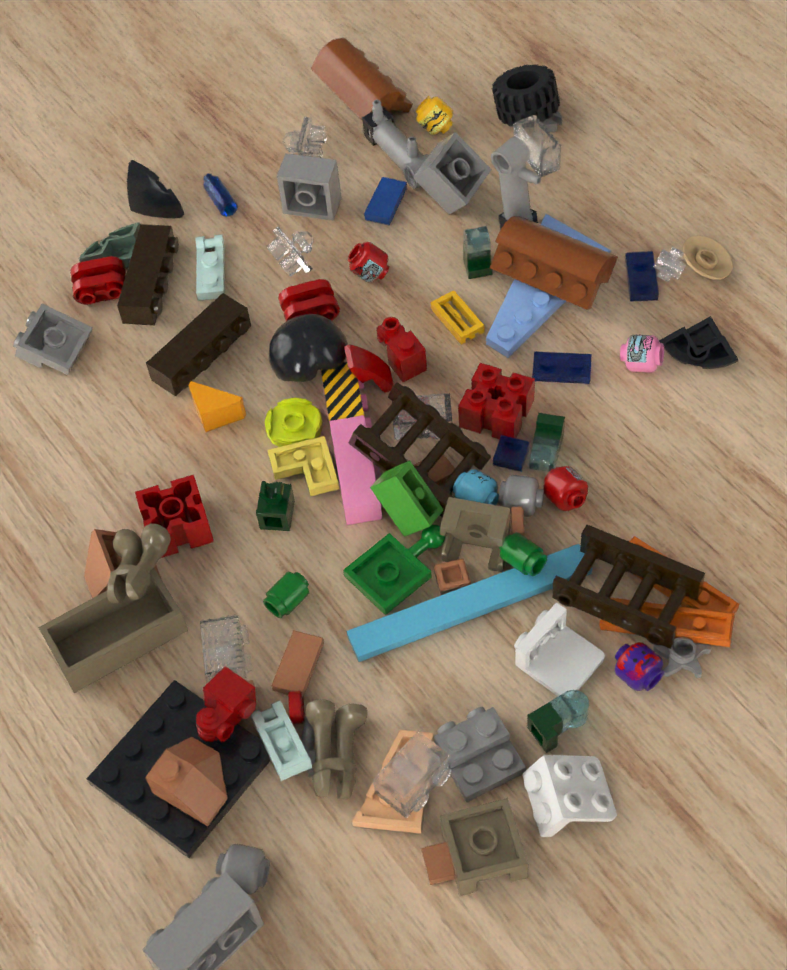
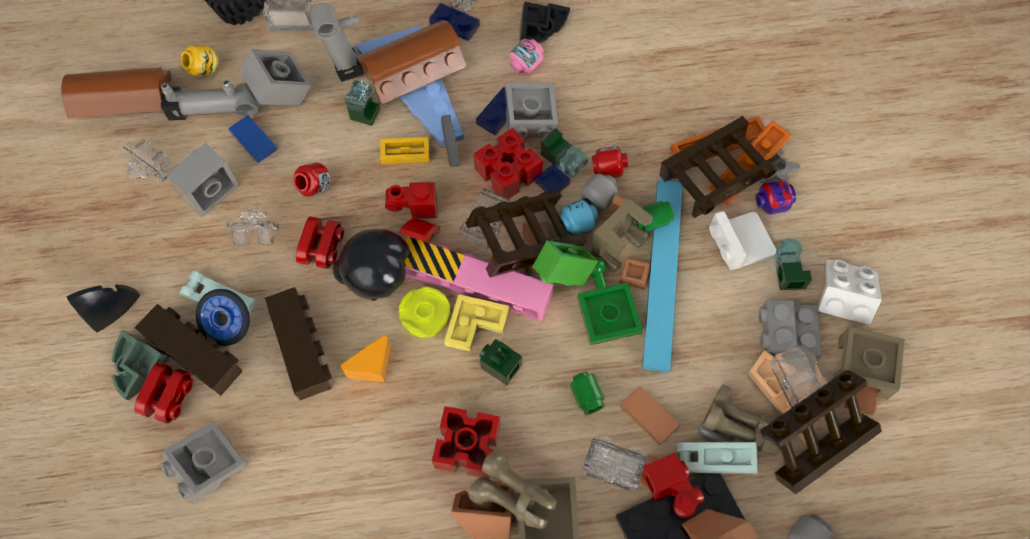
camera: 65 degrees left, 10 degrees up
clear blue cylinder [203,173,238,217] -> none
red tile [288,690,305,724] -> none
none -> wheel [196,289,250,346]
none -> dark grey tile [441,114,460,167]
none -> light grey plate [505,83,558,138]
none -> dark brown fence [760,370,882,494]

